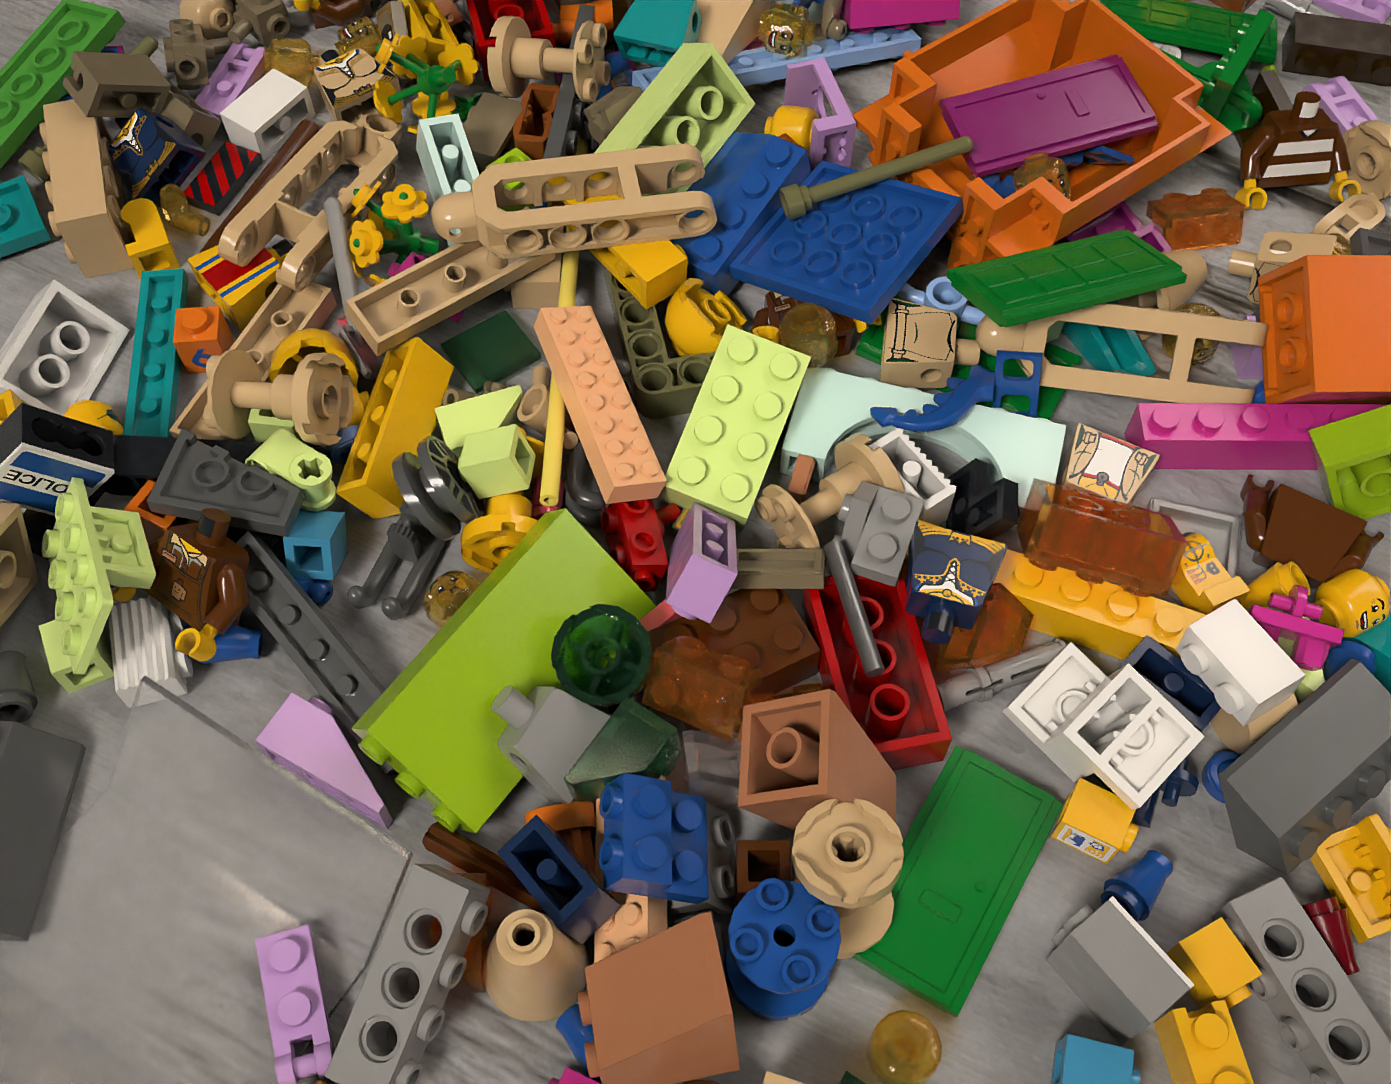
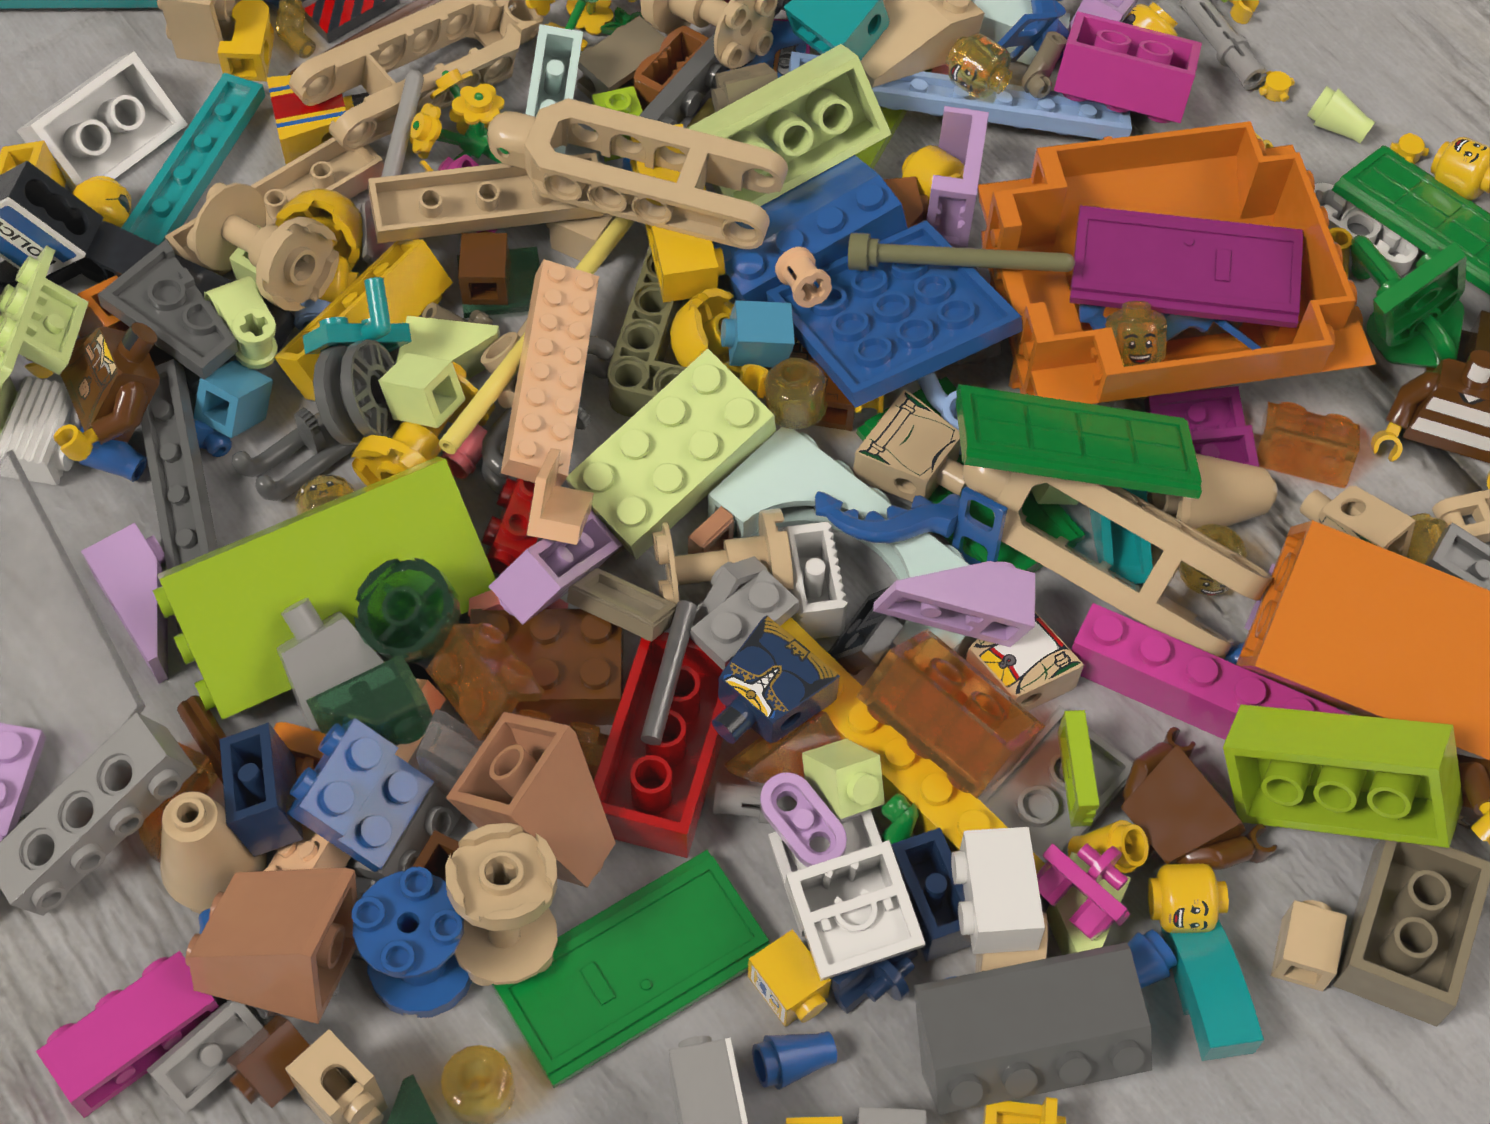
camera: 25 degrees right, 0 degrees up
orange brick [173,305,233,374] -> none
yellow leg [1158,533,1251,615] -> none
none -> teal plate [303,277,412,354]
none -> reddish brown brick [458,231,511,305]
none -> light nougat panel [527,448,594,545]
none -> dark azure brick [721,300,795,368]
none -> lavender plate [760,772,847,867]
none -> light nougat bush [775,247,832,308]
none -> yellowish green brick [802,738,885,819]
none -> lavender slope [873,561,1035,647]
none -> green arm [880,793,919,844]
none -> lime tile [1057,710,1100,827]

